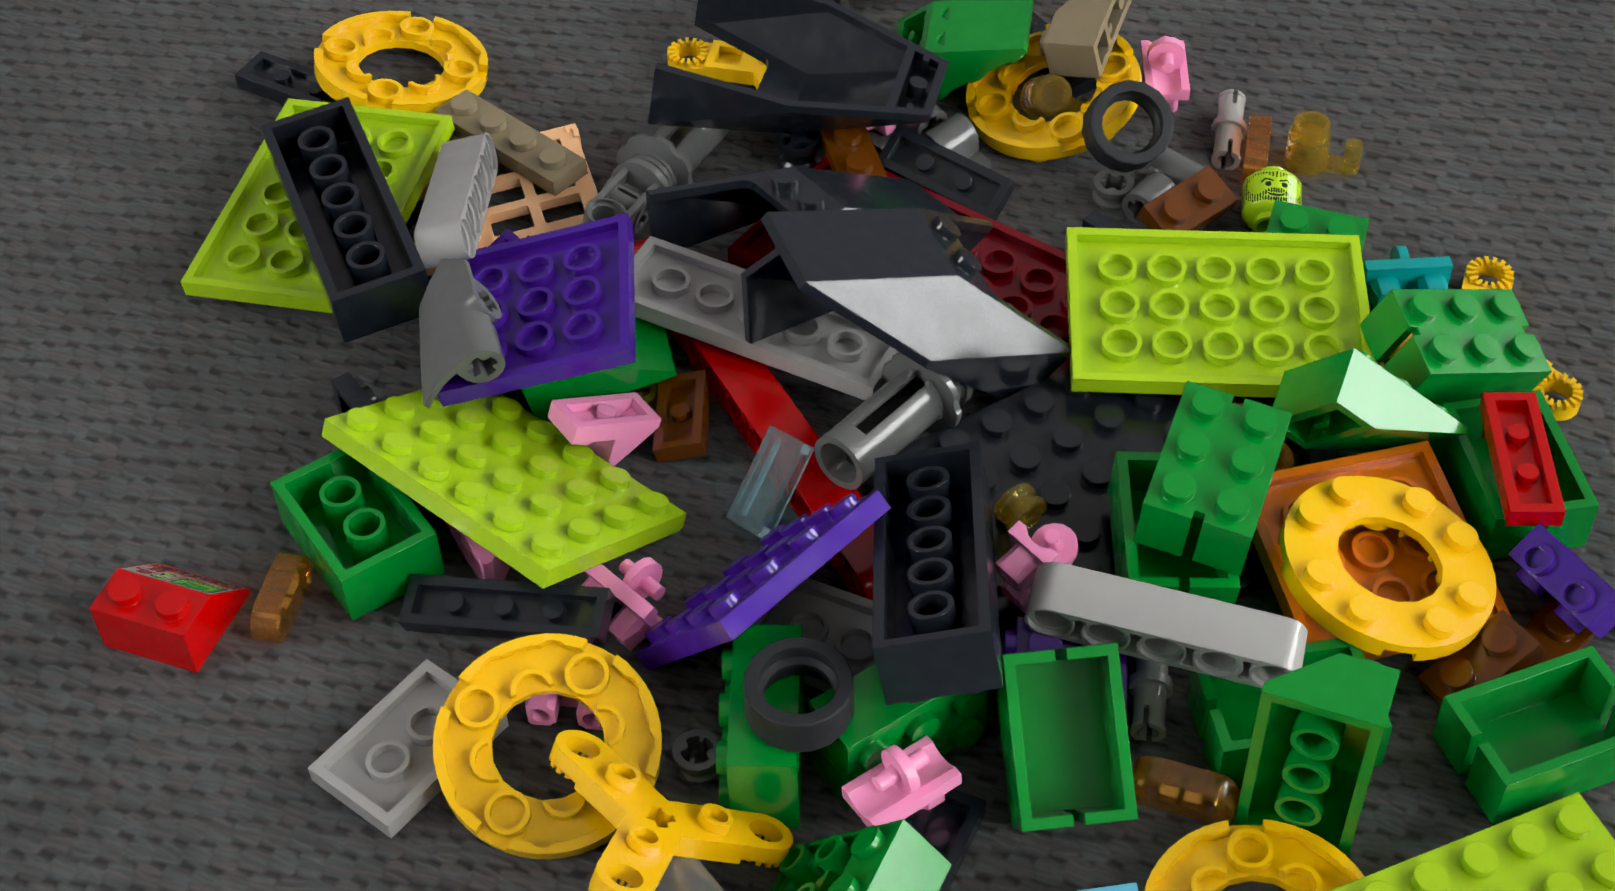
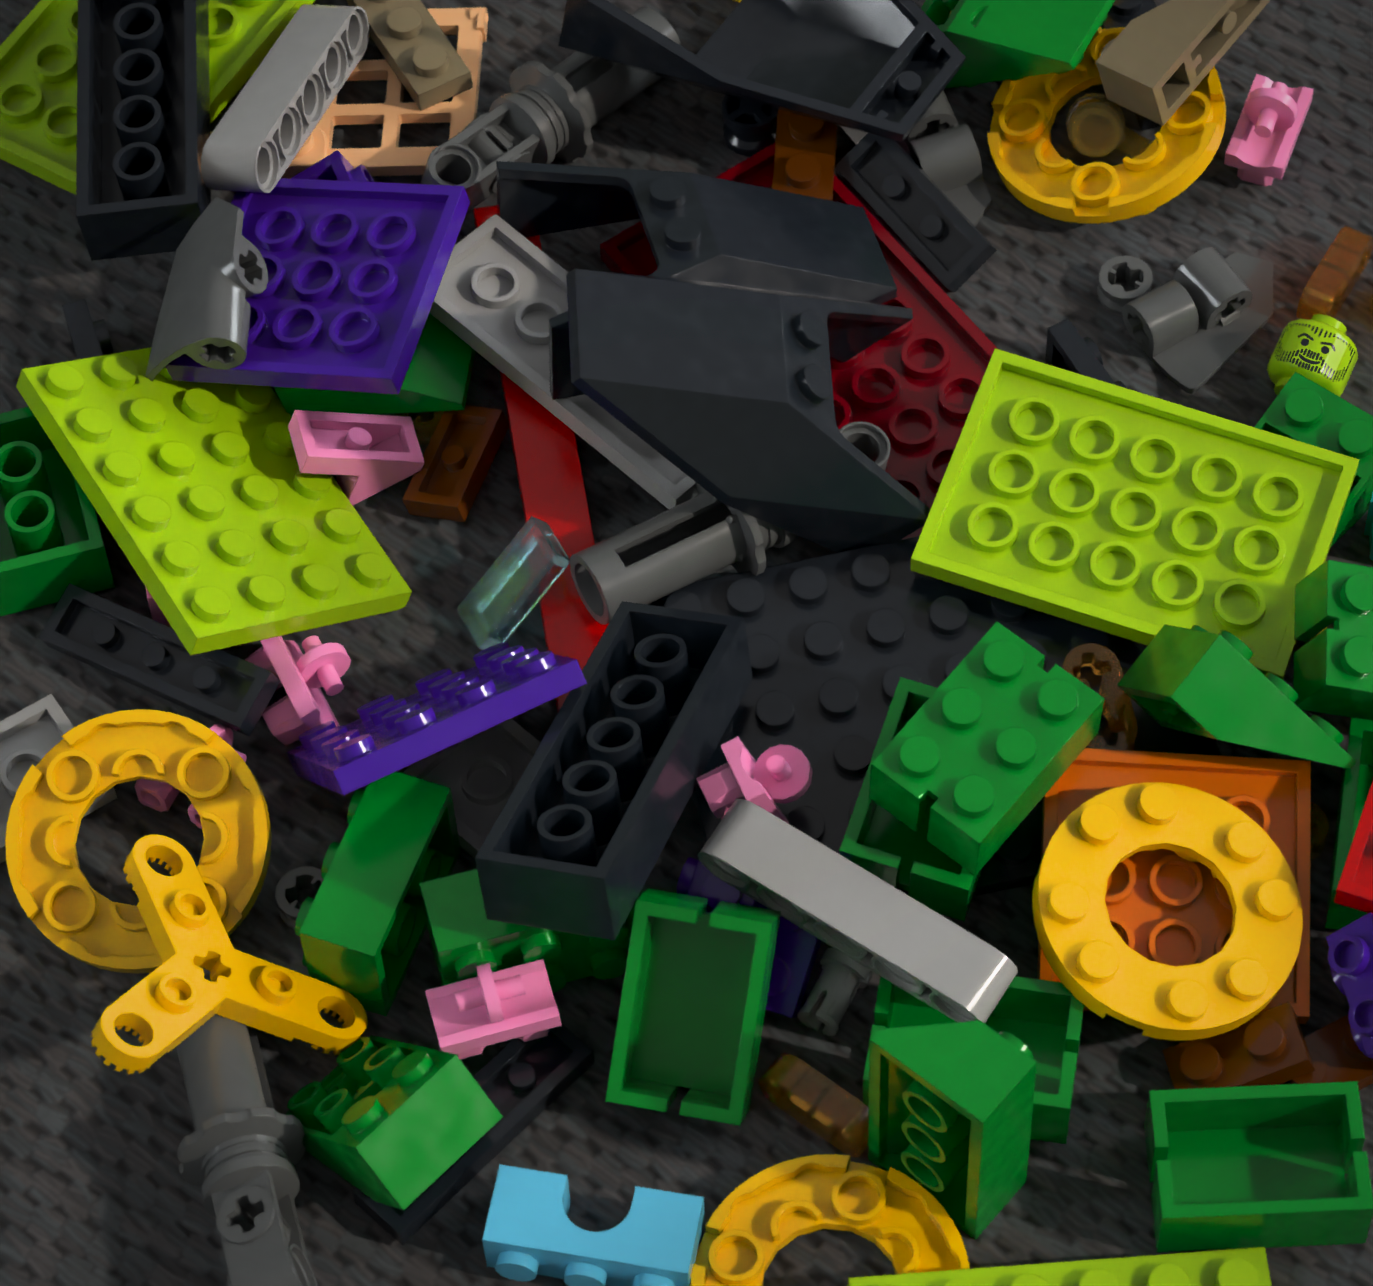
camera: 20 degrees right, 10 degrees up
black tyre [744,637,854,752] -> none
clear yellow bush [993,482,1047,530] -> none
black tyre [1082,80,1174,172] -> none
reddish brown plate [1137,165,1239,231] -> none
light grey pin [1211,89,1247,170] -> none

